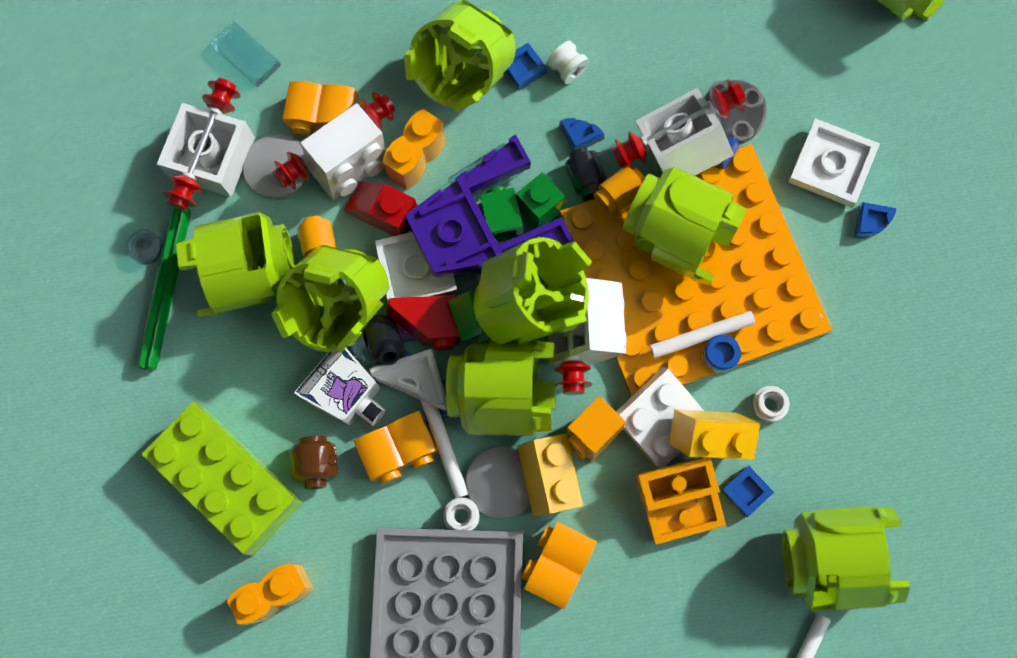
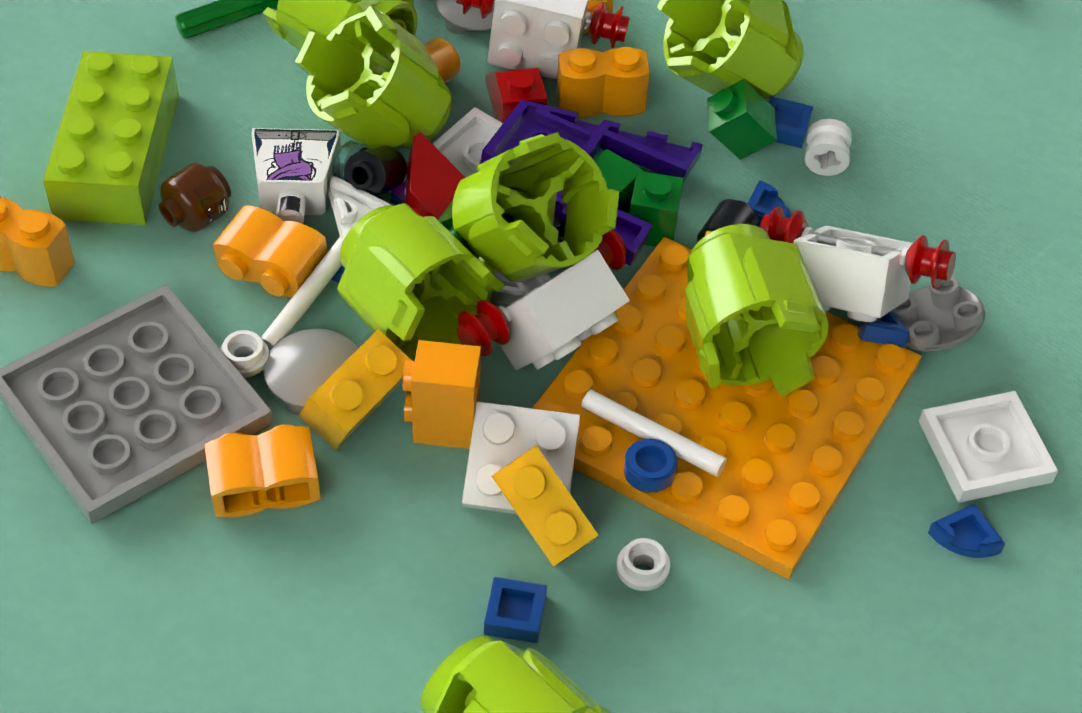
camera: 40 degrees right, 25 degrees down
light orange brick [636,457,726,545] -> none
none -> green brick [707,79,777,160]

